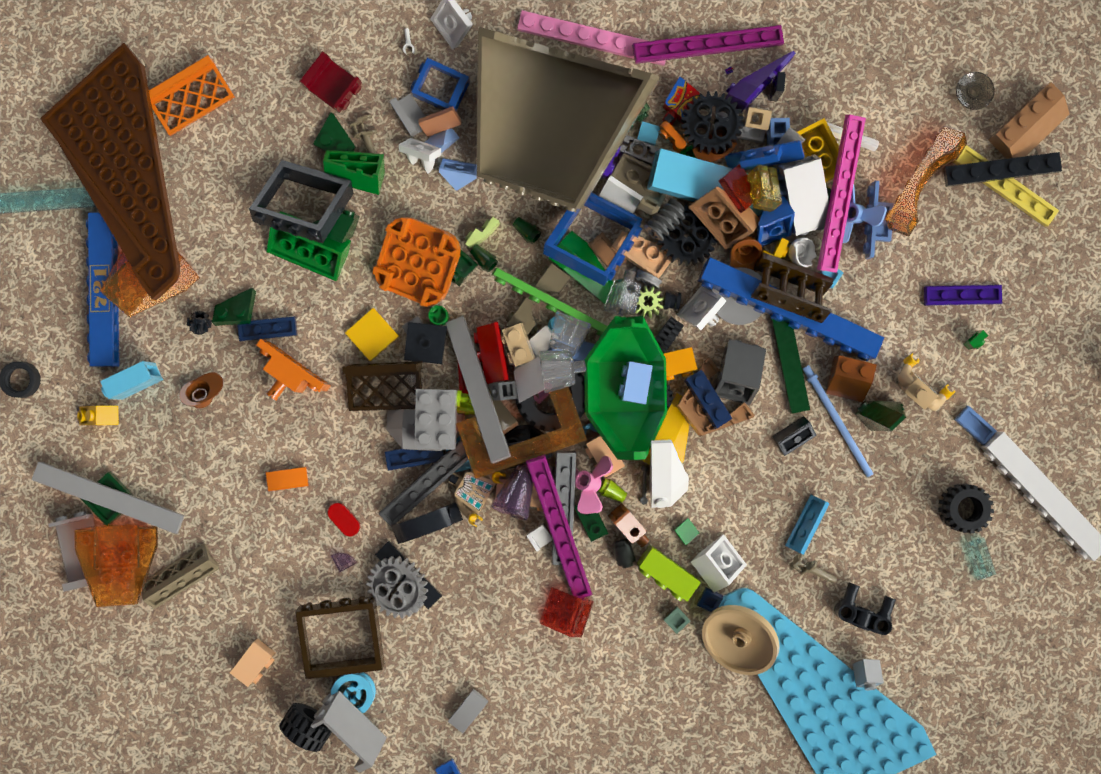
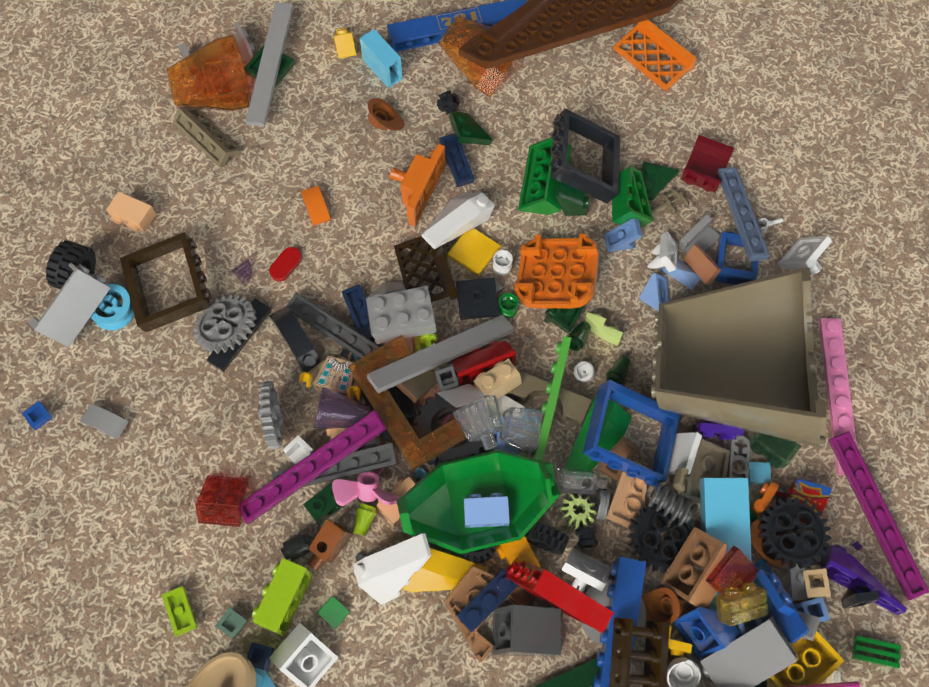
camera: 75 degrees right, 20 degrees down
none -> lime plate [162,586,198,637]
none -> light grey gear [258,381,283,450]
none -> white wedge [422,192,495,249]
none -> white wheel [493,250,513,276]
none -> red window [505,557,614,634]
none -> white tile [574,361,595,382]
none -> medium blue slope [604,218,643,252]
none -> sand blue tile [717,167,770,261]
none -> green tile [852,636,902,669]

